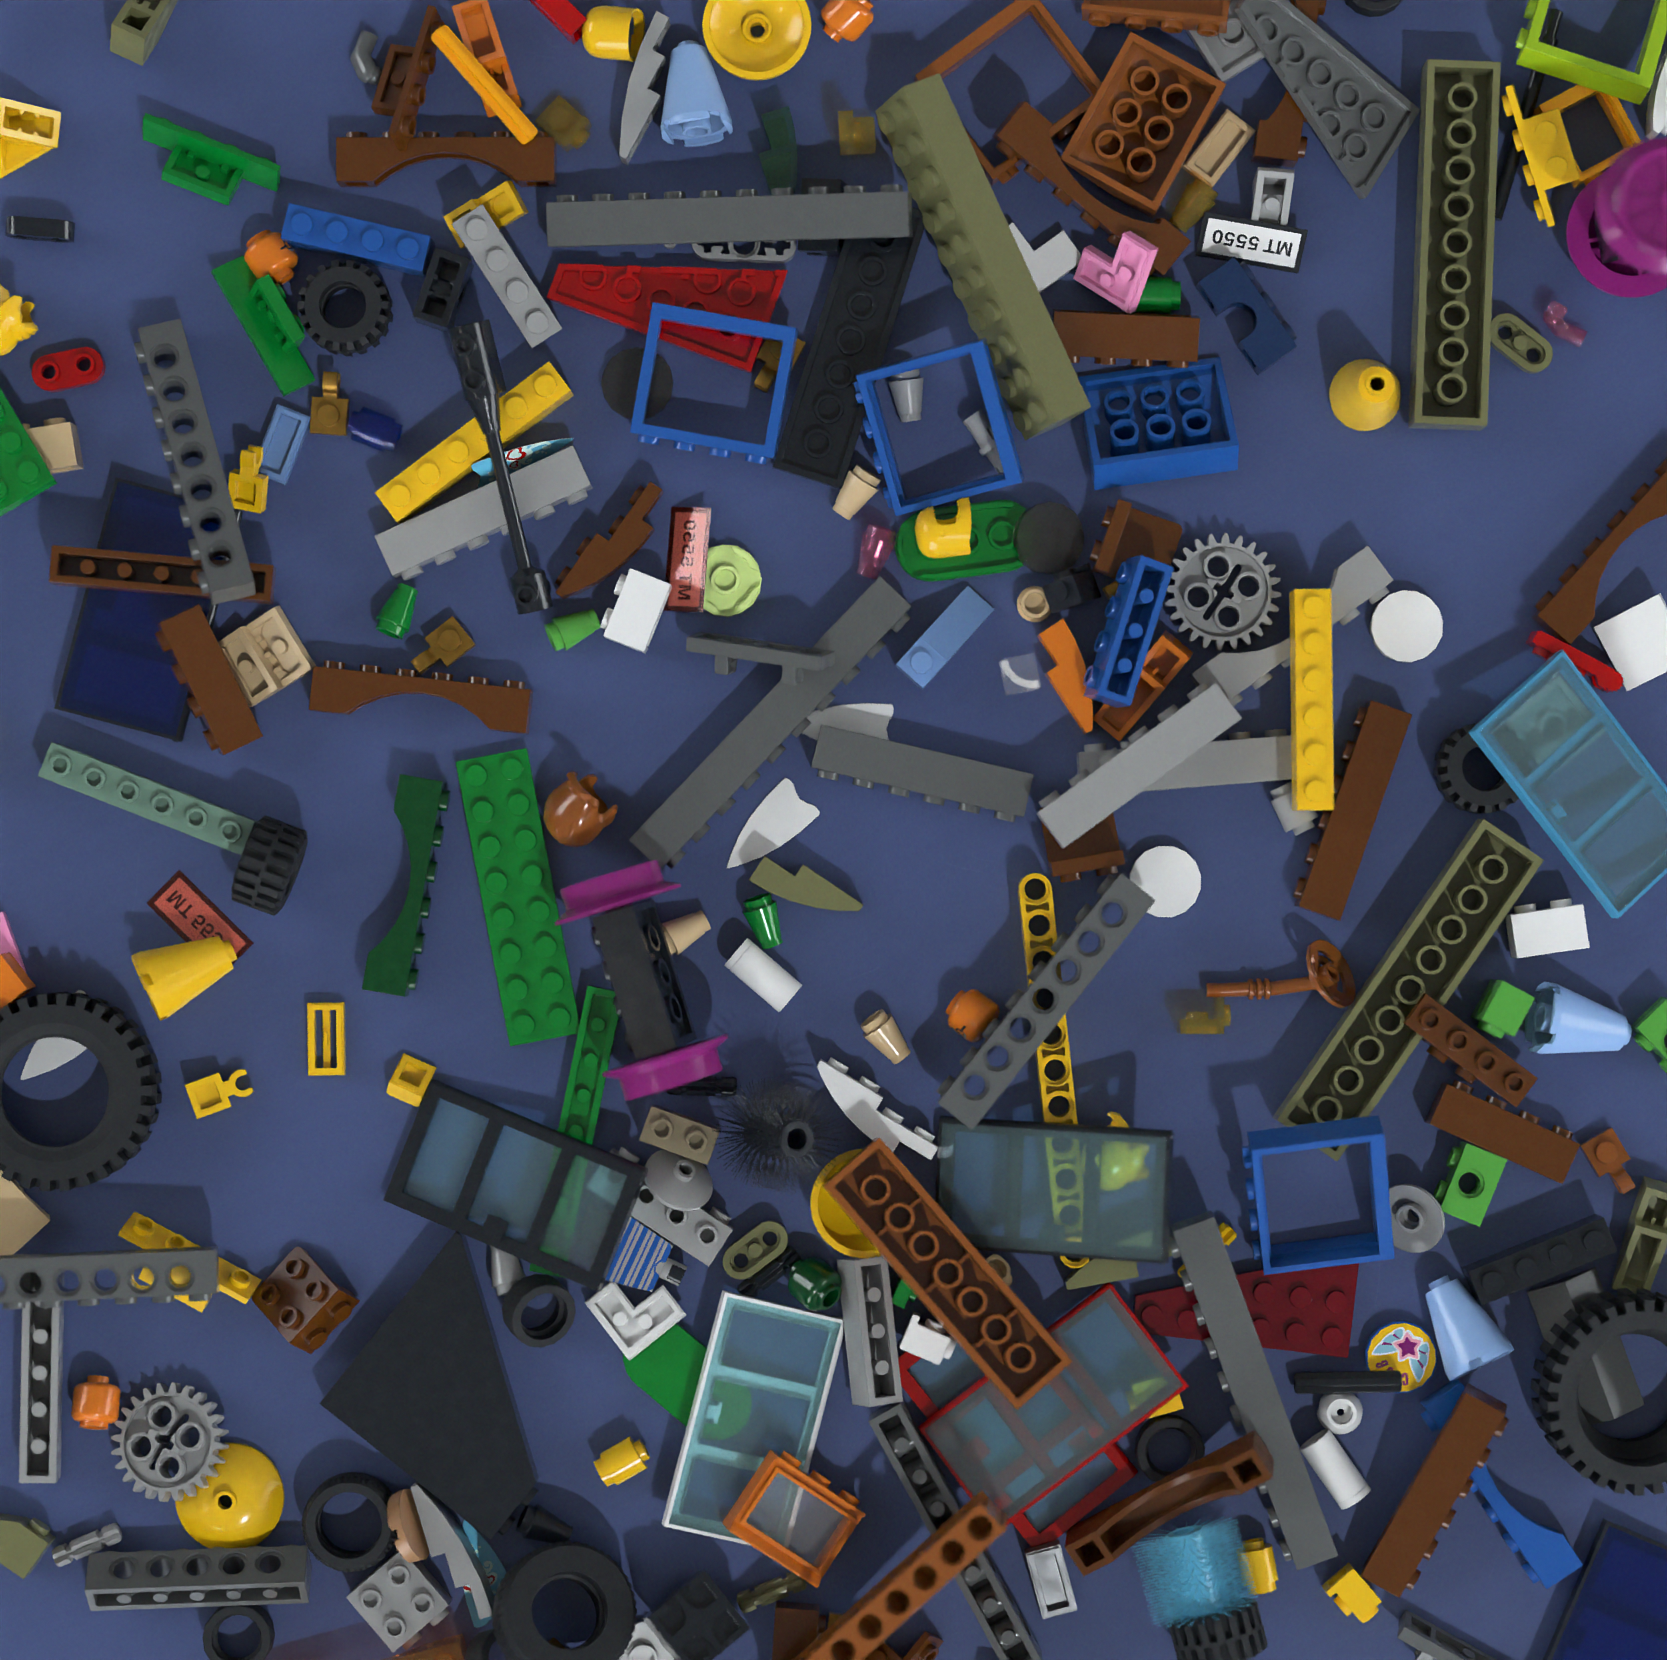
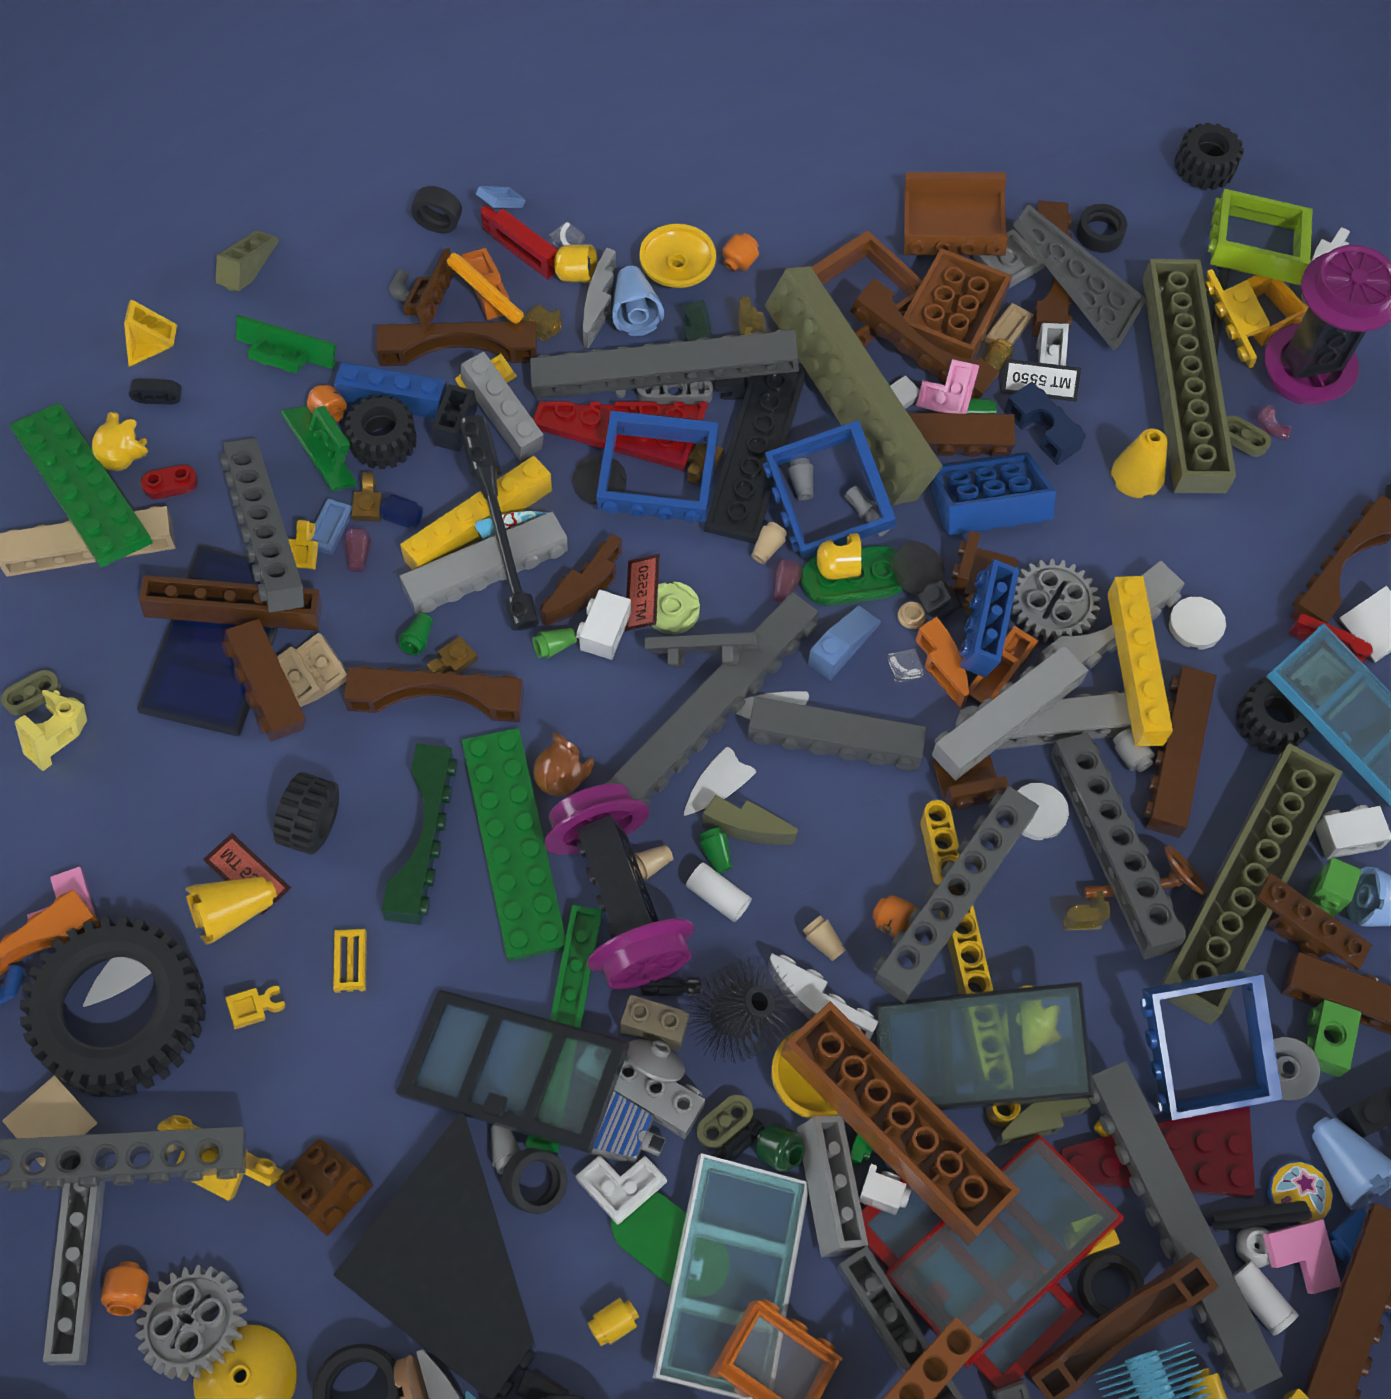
camera: 10 degrees left, 25 degrees down
sand green brick [38,742,258,855] -> none
yellow slope [386,1053,436,1107] -> none
none -> clear pink cone [343,529,371,572]
none -> dark grey brick [1050,733,1186,960]
none -> bright pink tile [1262,1219,1341,1294]

